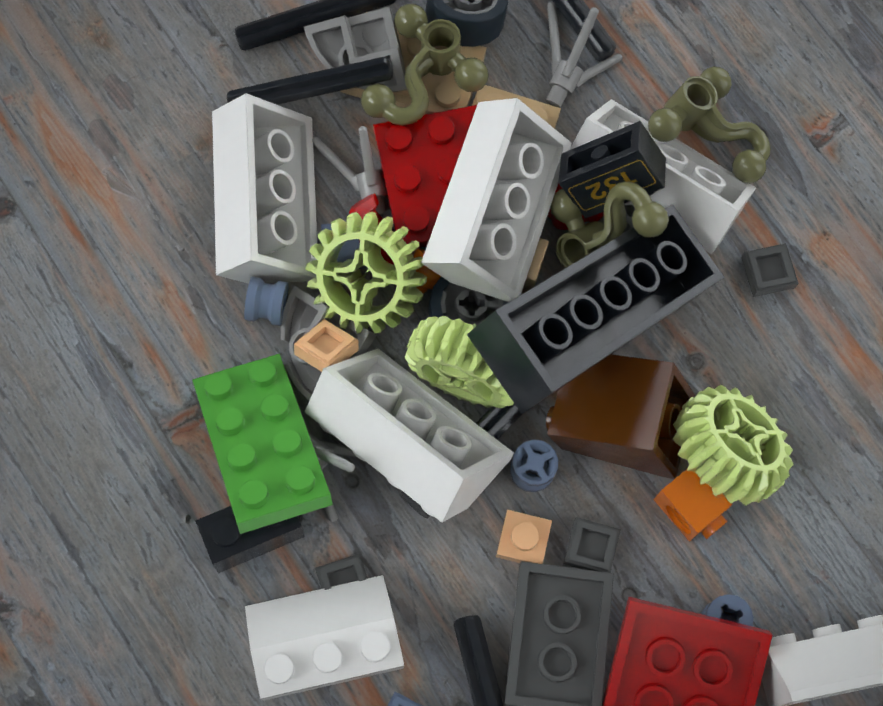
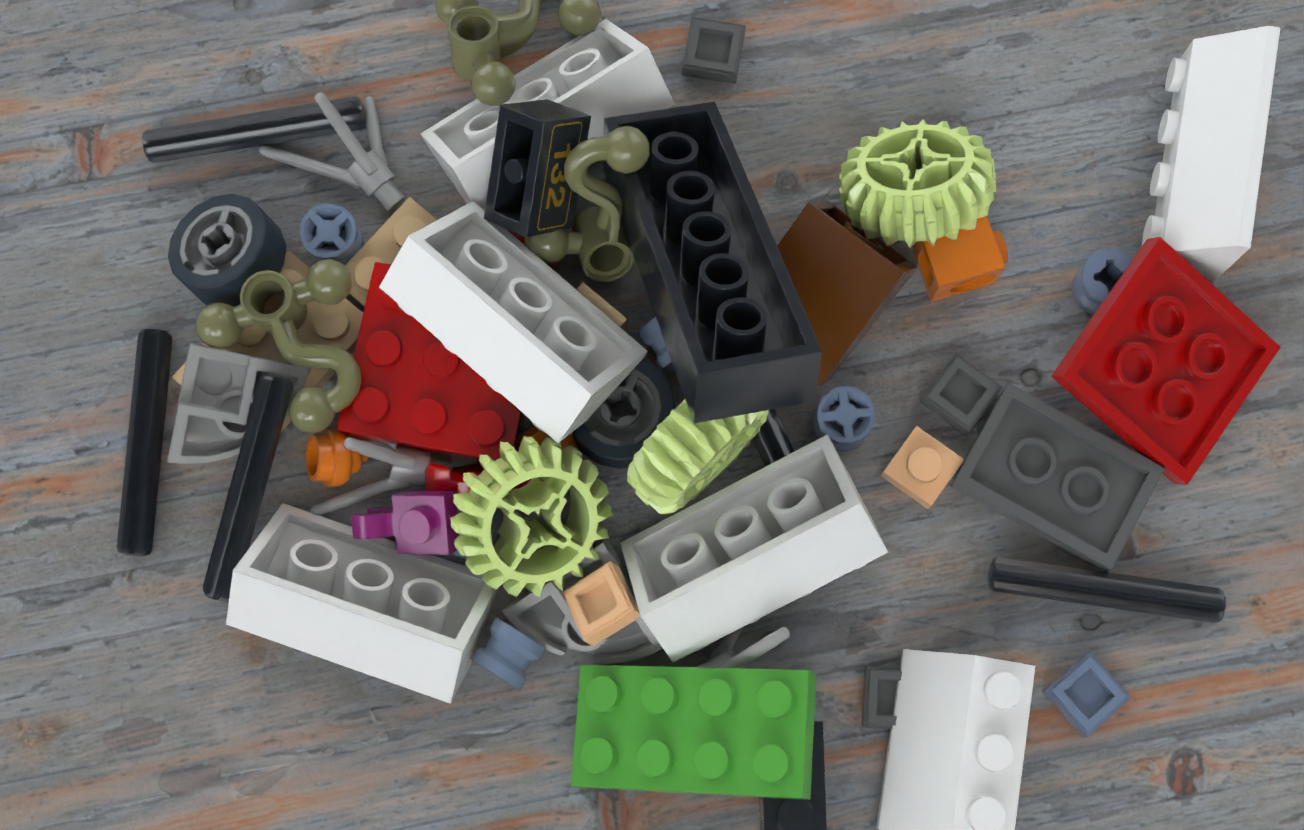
camera: 60 degrees left, 5 degrees up
none -> sand blue wheel [299,203,364,265]
none -> orange plate [305,429,369,487]
none -> magenta plate [351,491,459,555]

